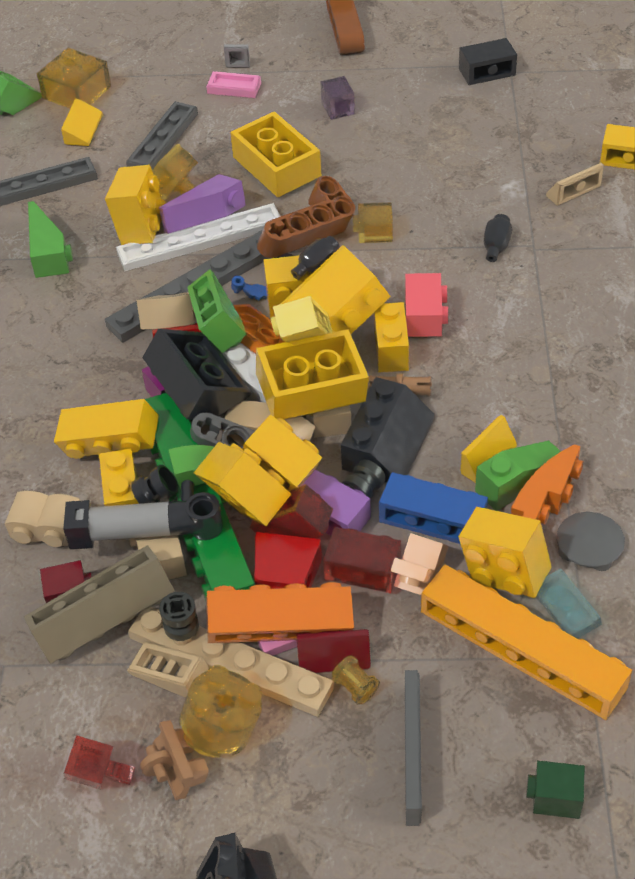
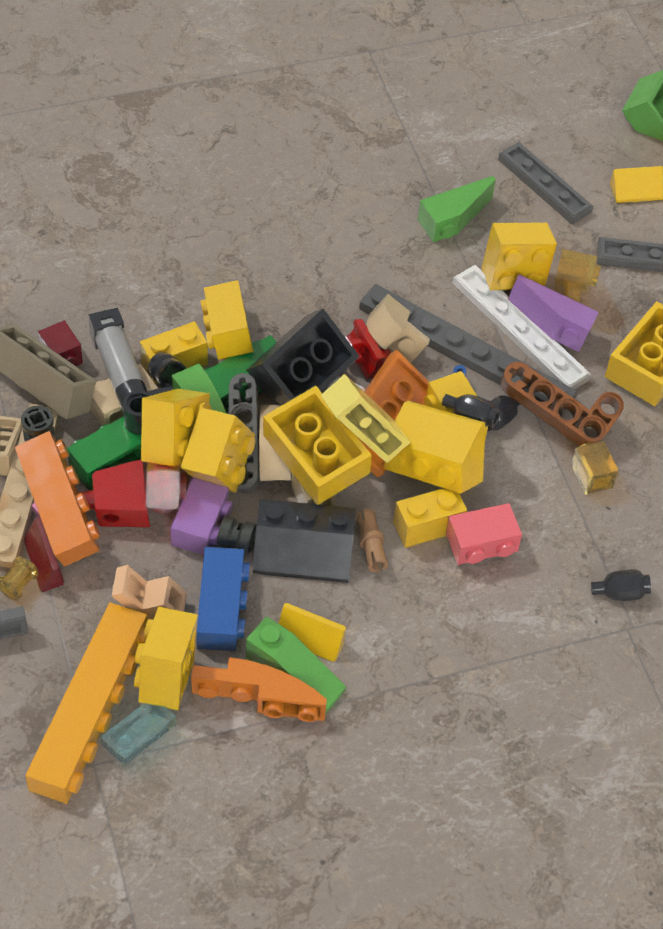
camera: 65 degrees right, 5 degrees up
tan brick [5,491,80,547] -> none
bright green slope [187,269,247,353] -> none
clear red brick [323,527,401,593] -> none
dark grey dish [556,511,625,571] -> none

